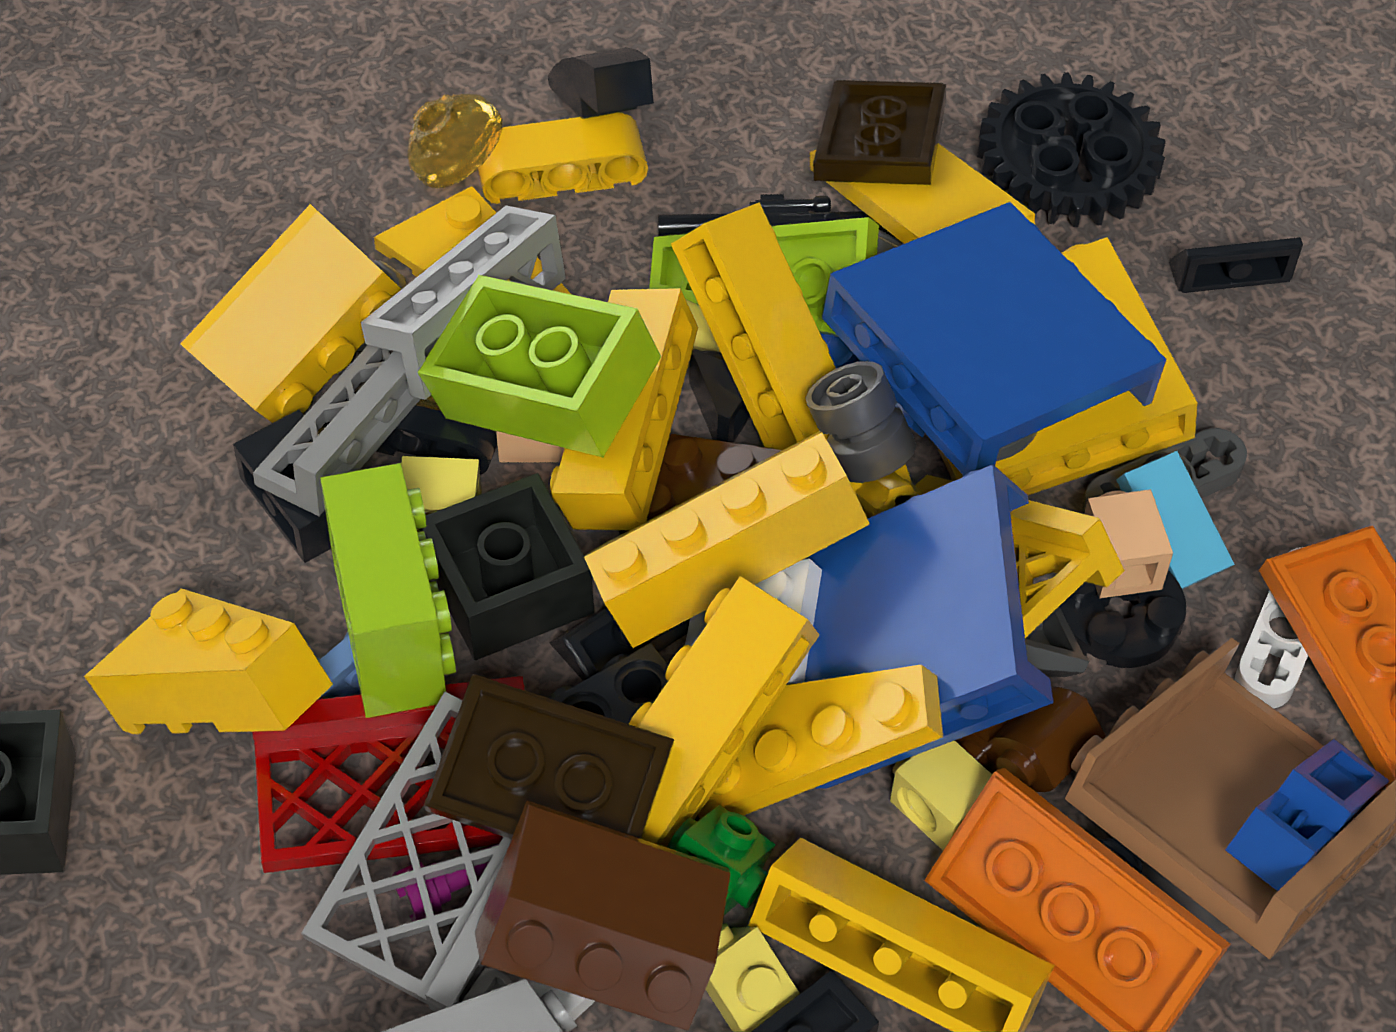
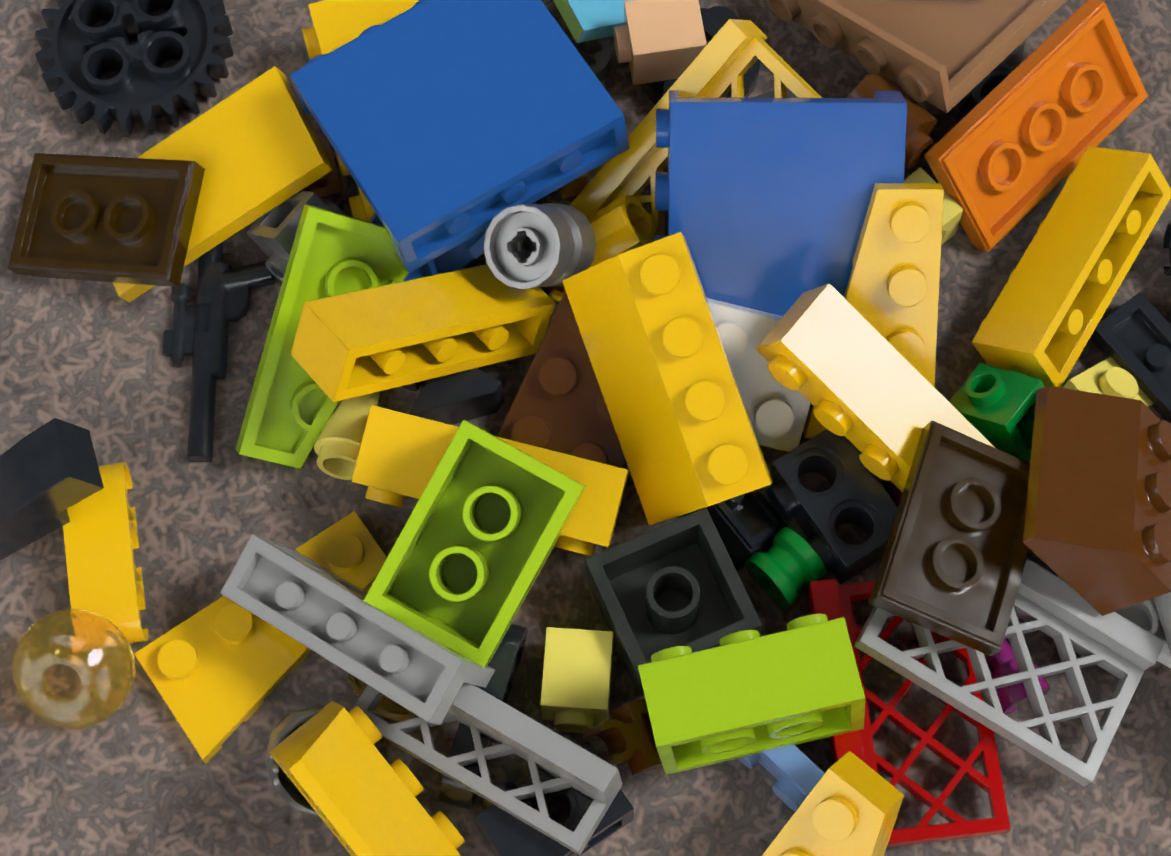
camera: 85 degrees left, 15 degrees up
none -> green wheel [745,527,827,610]

